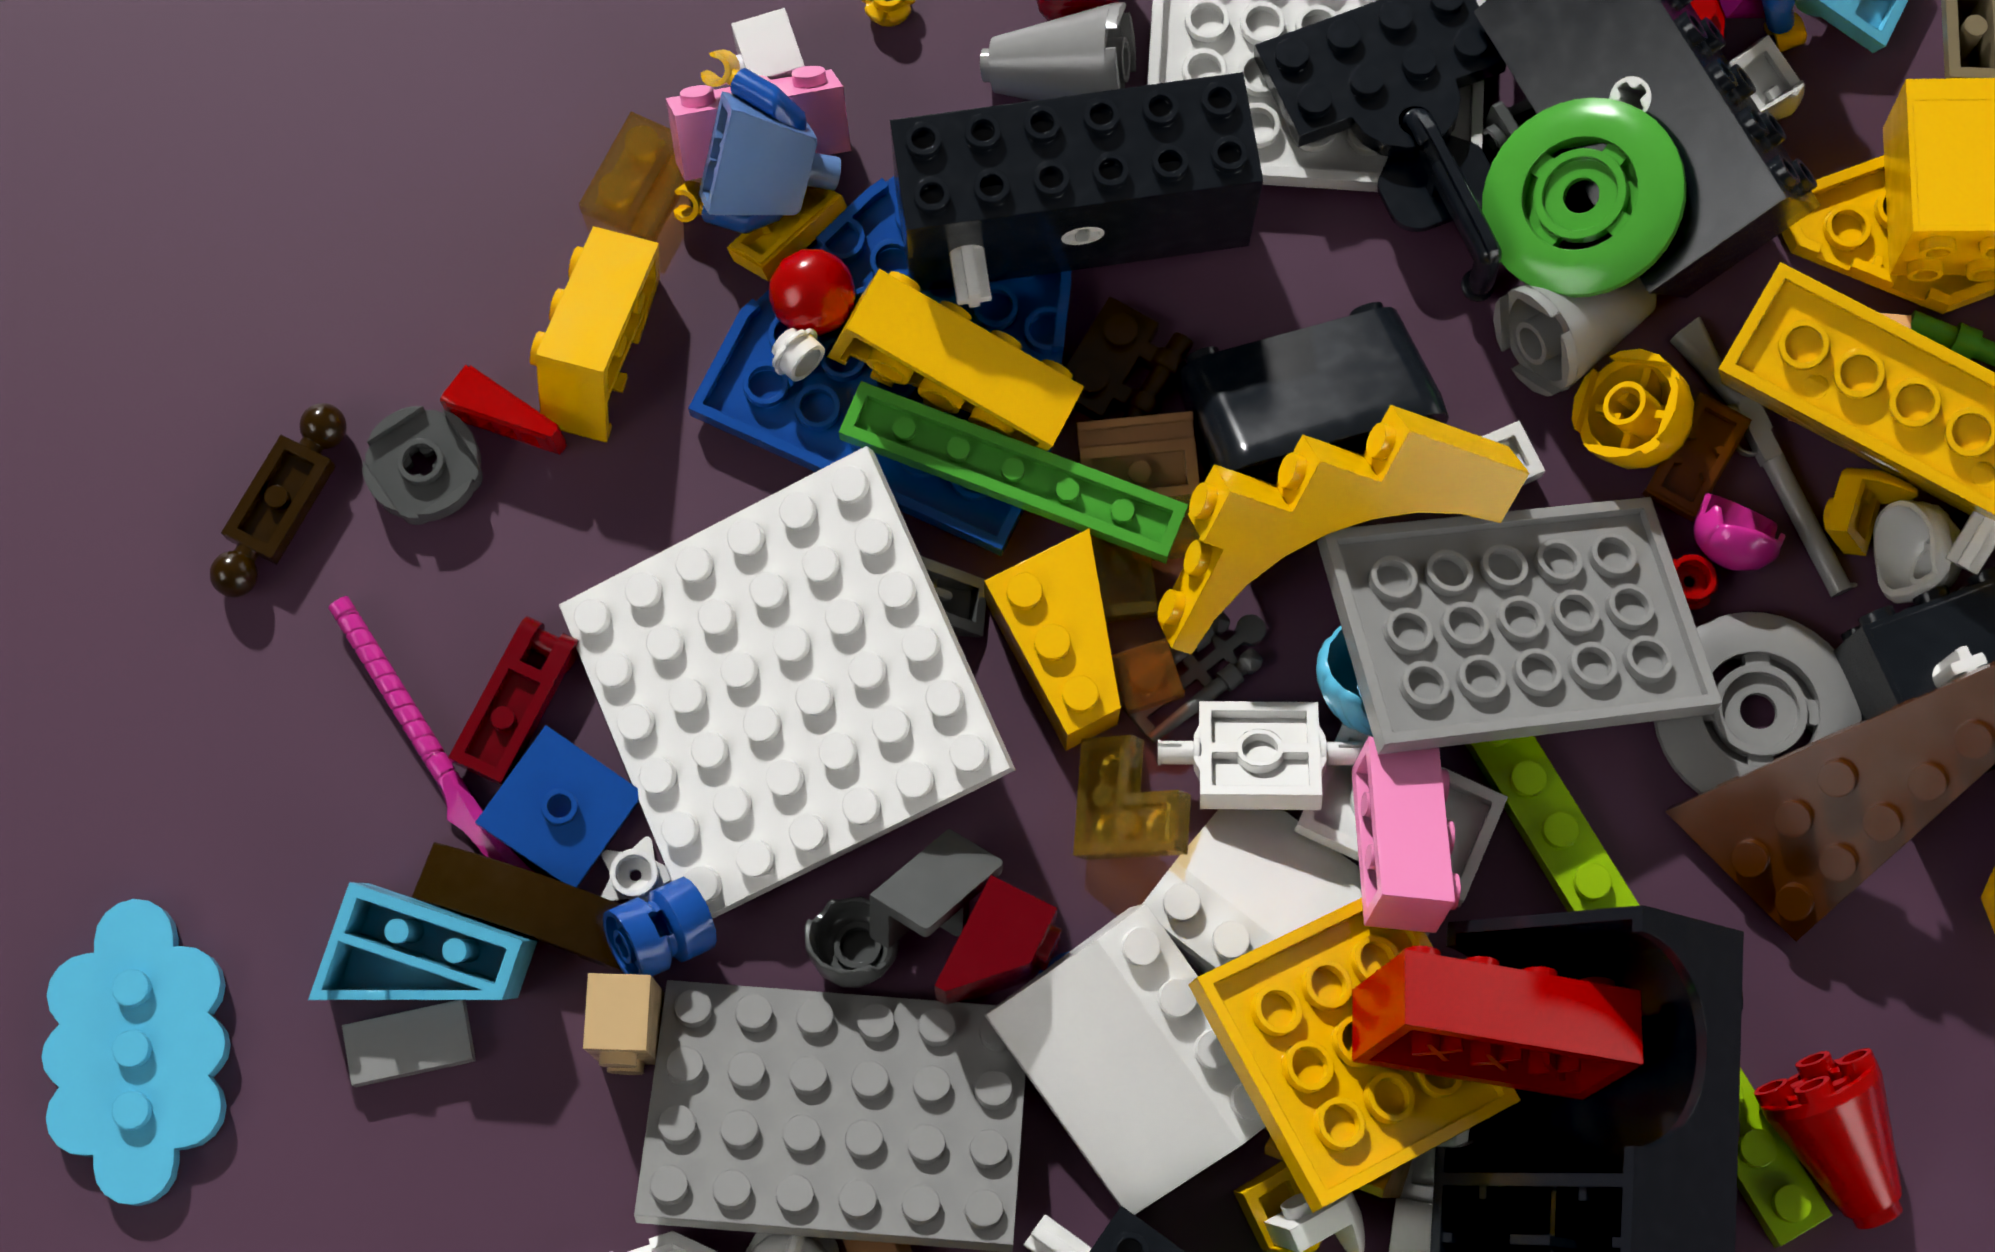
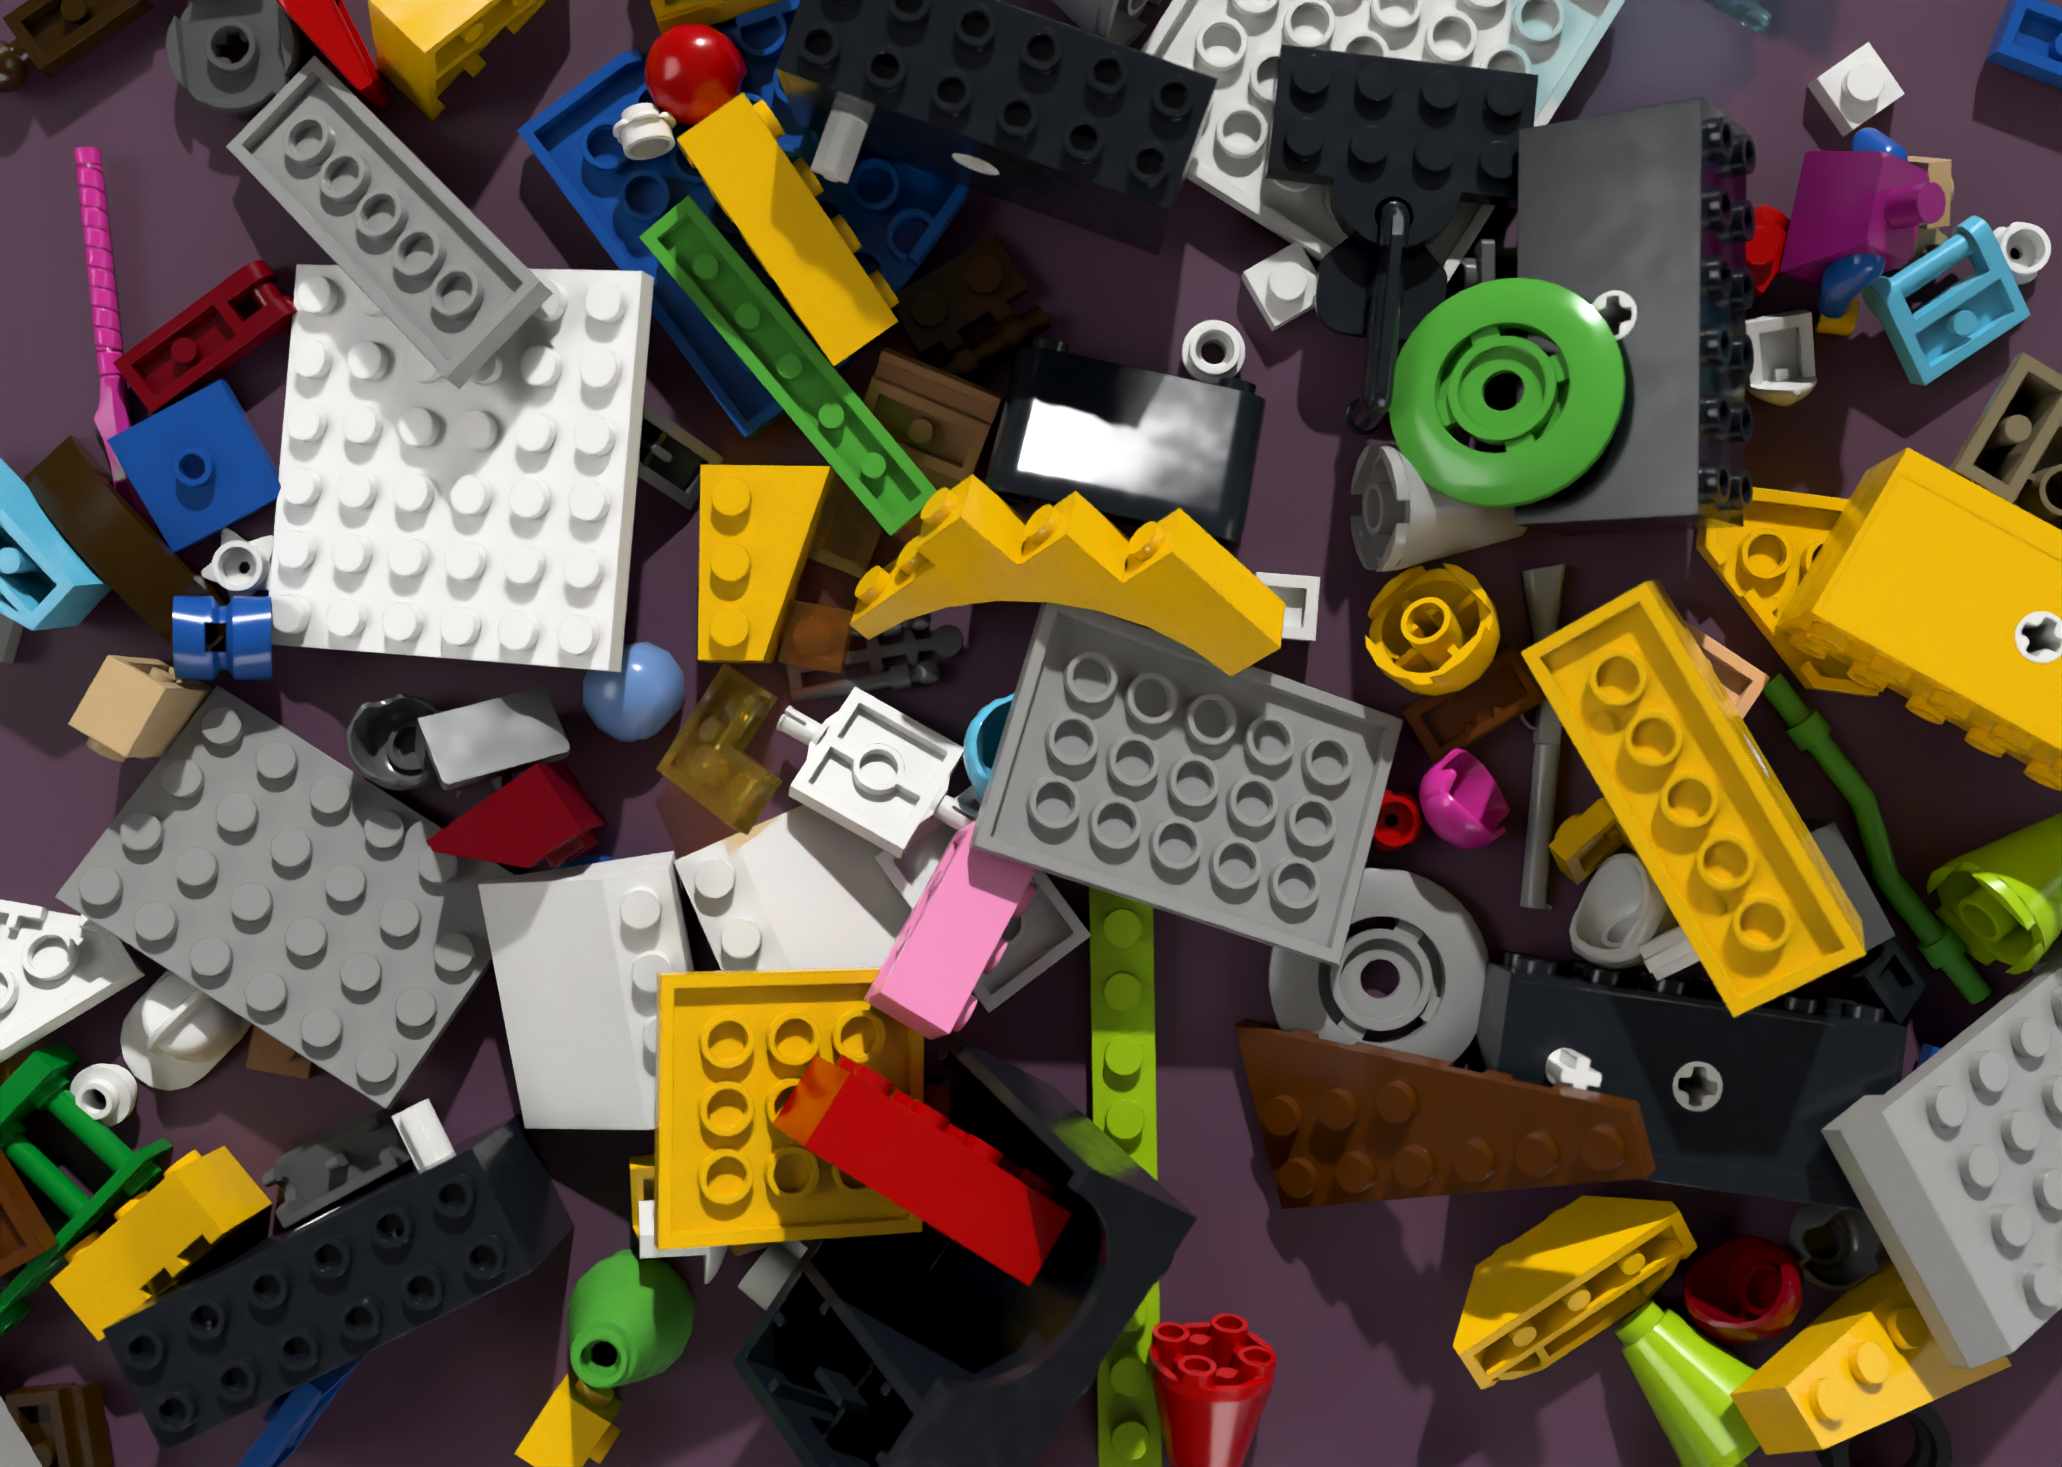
camera: 25 degrees right, 15 degrees up
none -> light grey plate [226,55,553,389]
none -> medium blue hair [583,642,685,742]
none -> white plate [1181,320,1245,385]
none -> white plate [1241,242,1318,332]

